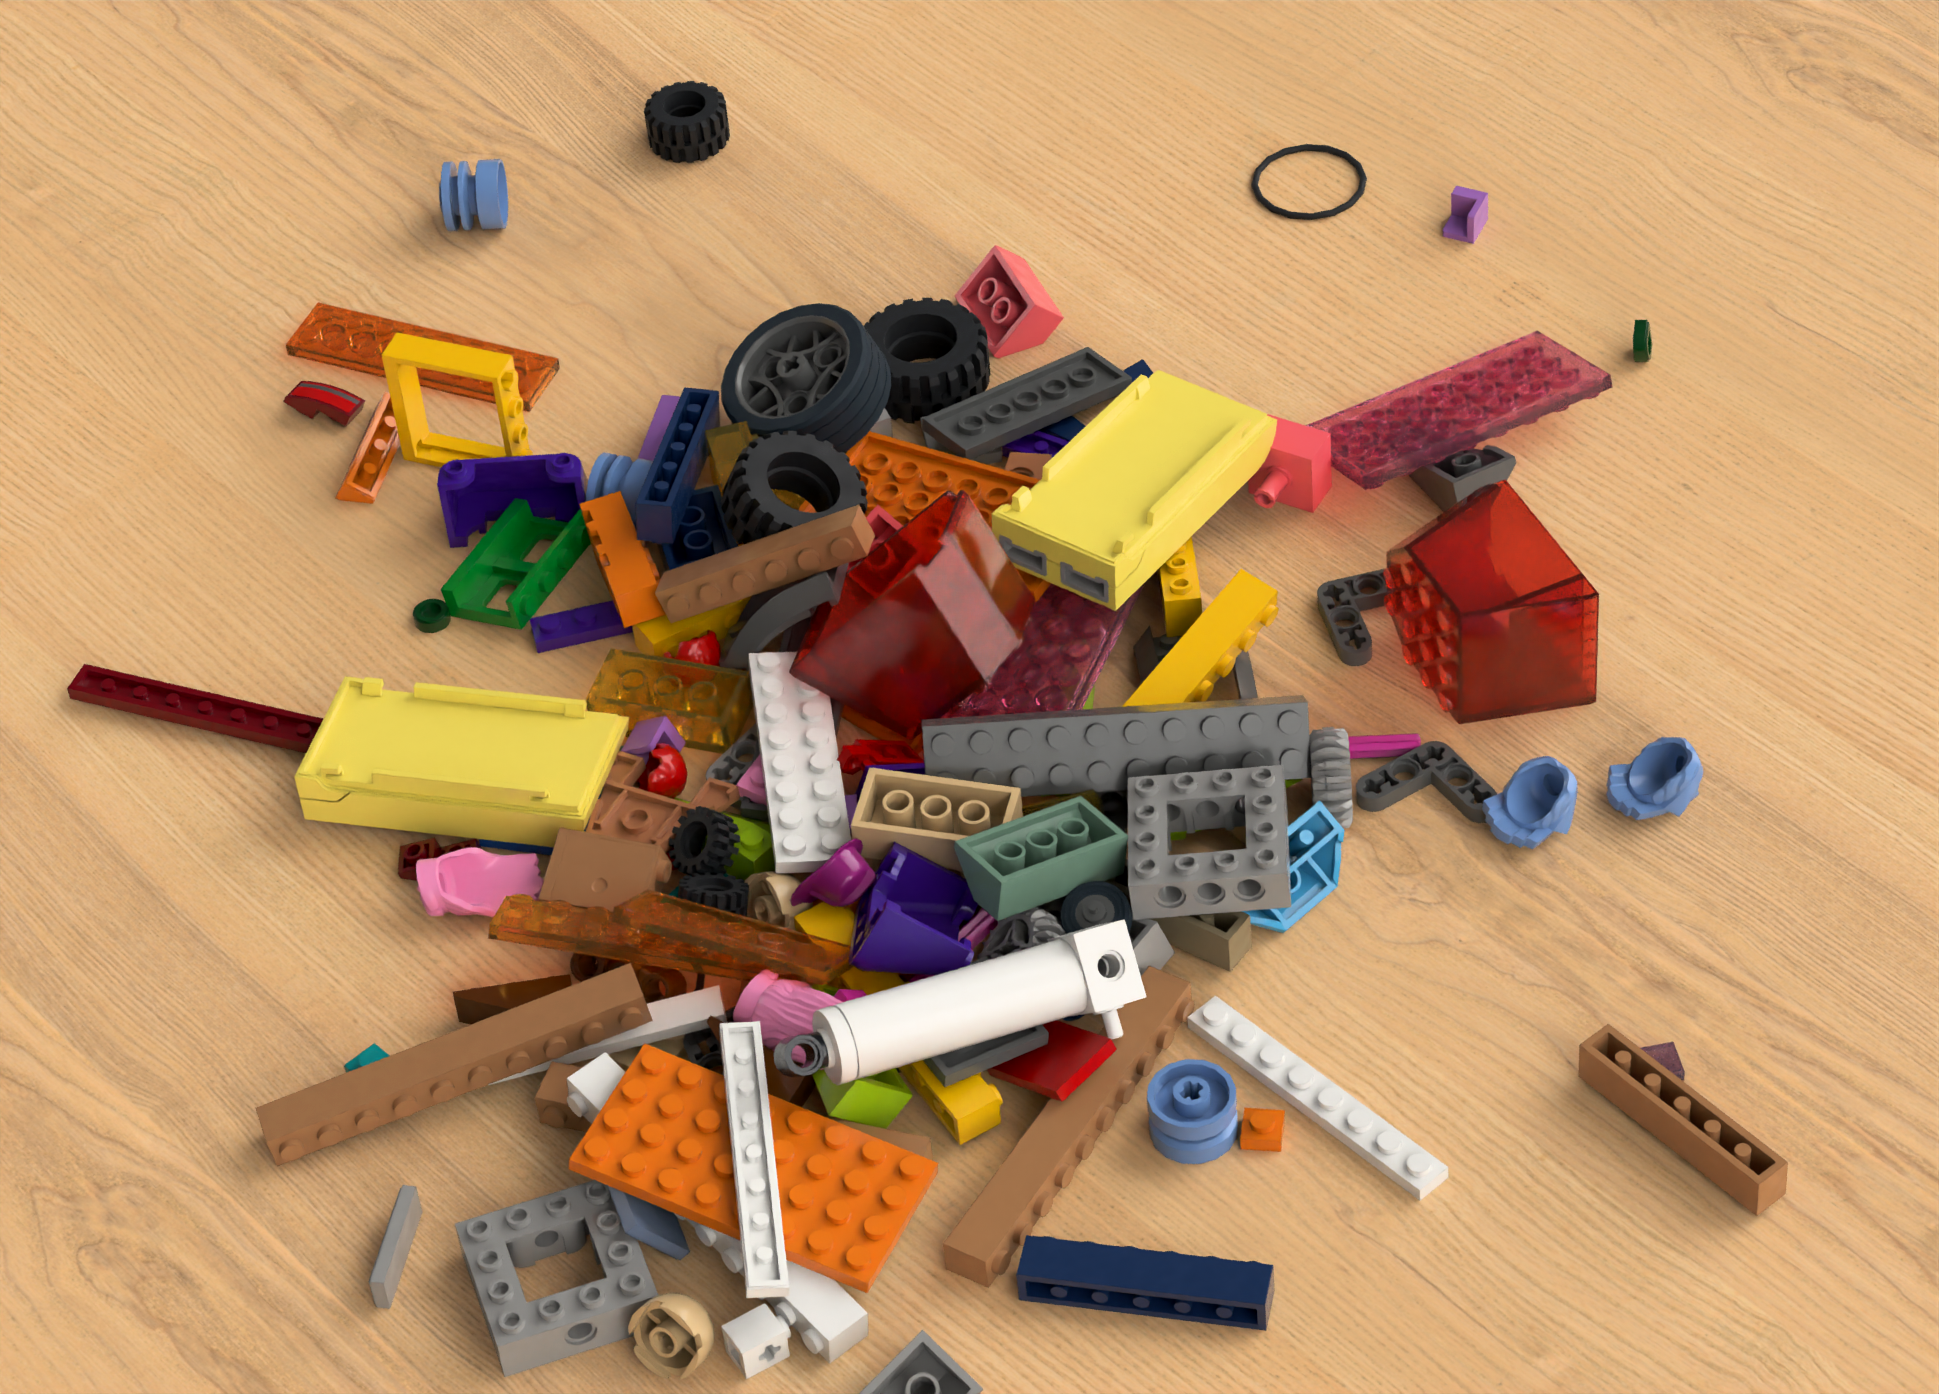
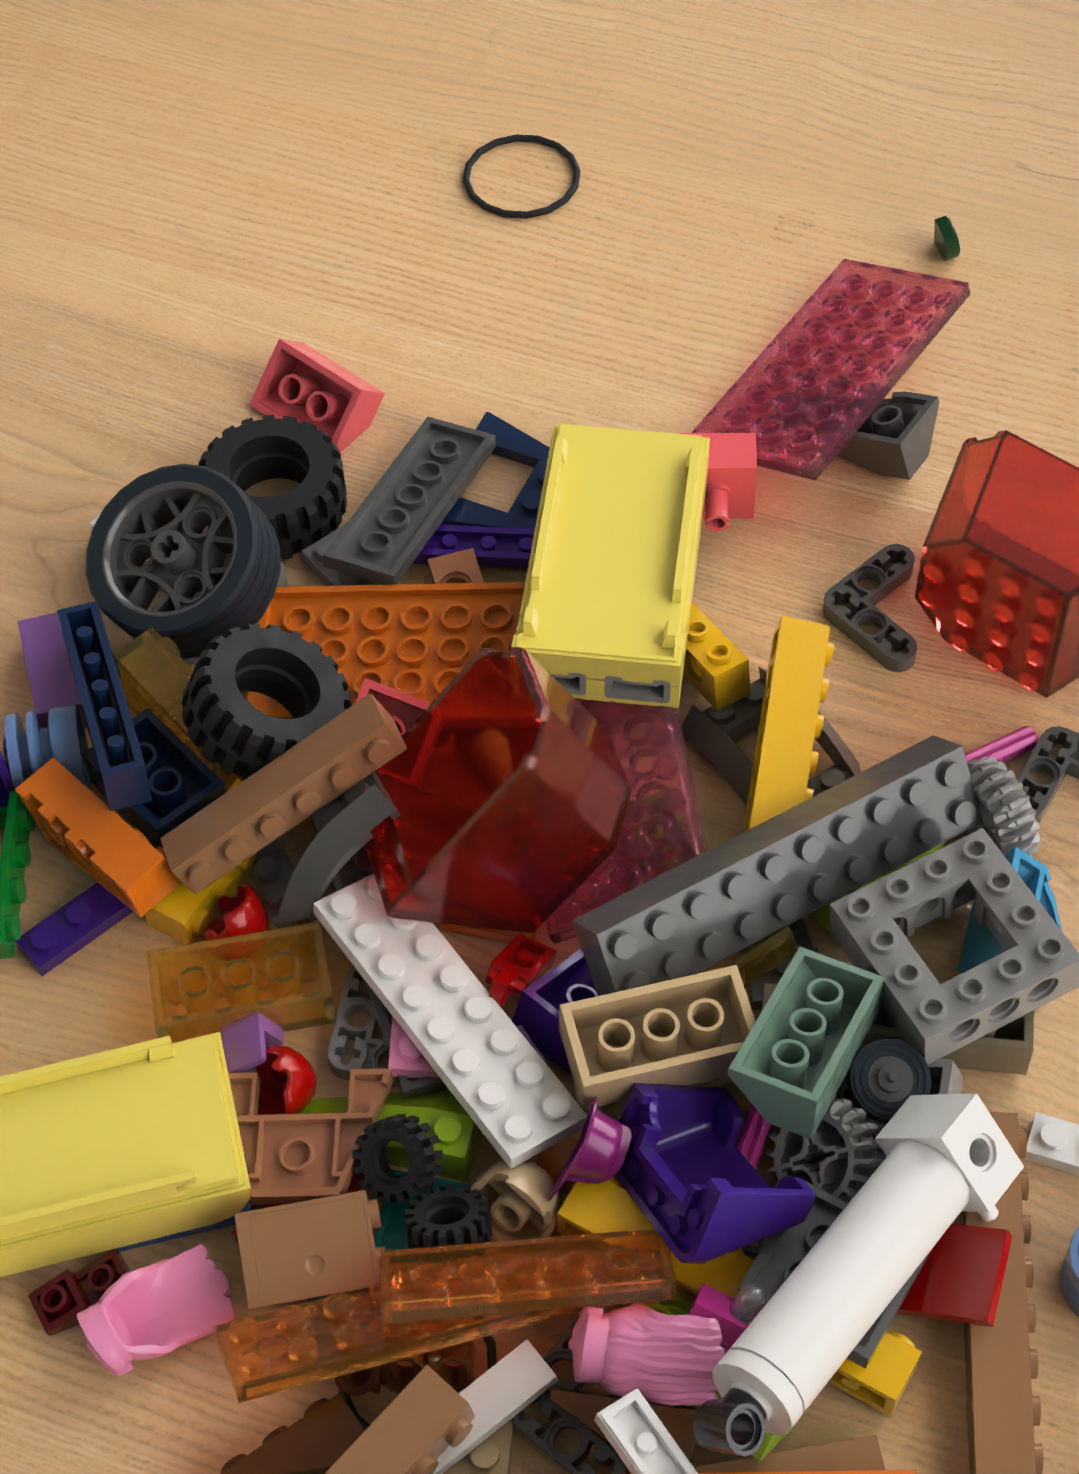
camera: 30 degrees left, 10 degrees up
medium lavender panel [1443,186,1488,244] -> none

